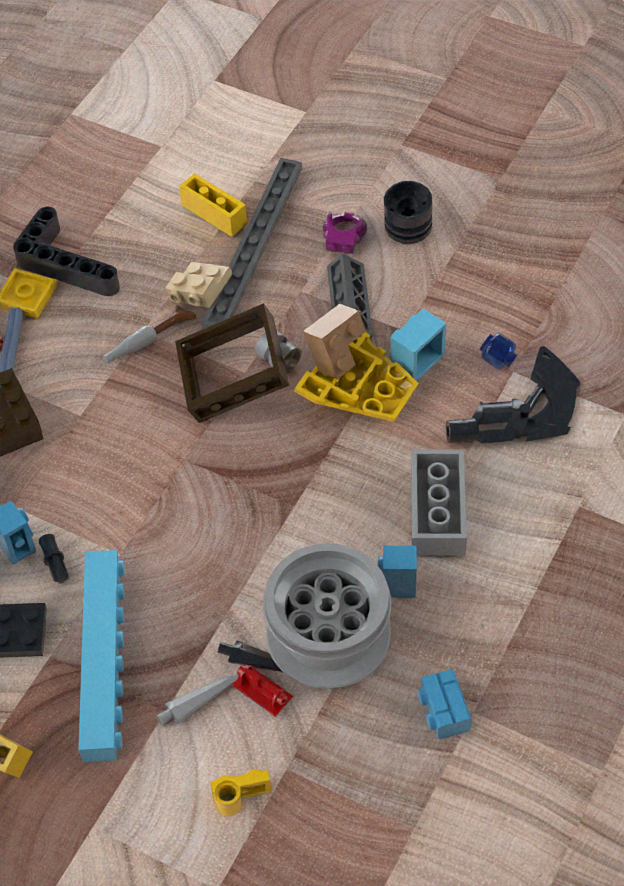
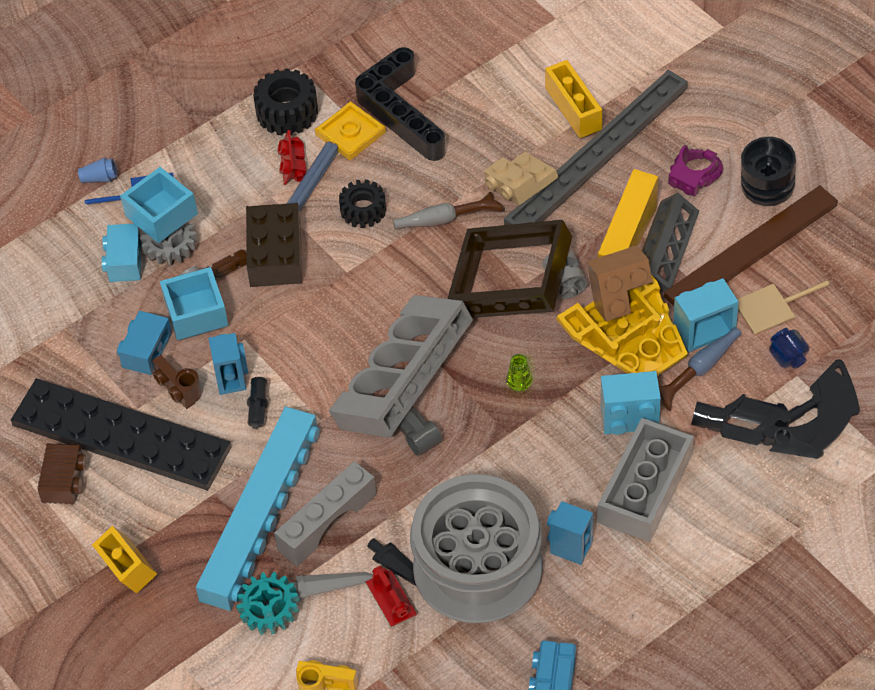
camera: 25 degrees right, 0 degrees up
none -> teal gear [236,572,300,635]
none -> light grey arch [274,461,376,566]
none -> light grey fence [329,295,473,438]
none -> black tyre [339,179,386,228]
none -> dark grey piece [398,406,442,456]
none -> clear neon green cone [506,354,533,391]
none -> yellow slope [598,169,658,258]
none -> medium azure piece [600,371,661,435]
none -> sand blue piece [659,327,741,411]
none -> reddish brown tile [664,185,838,306]
none -> tan piece [737,281,830,335]

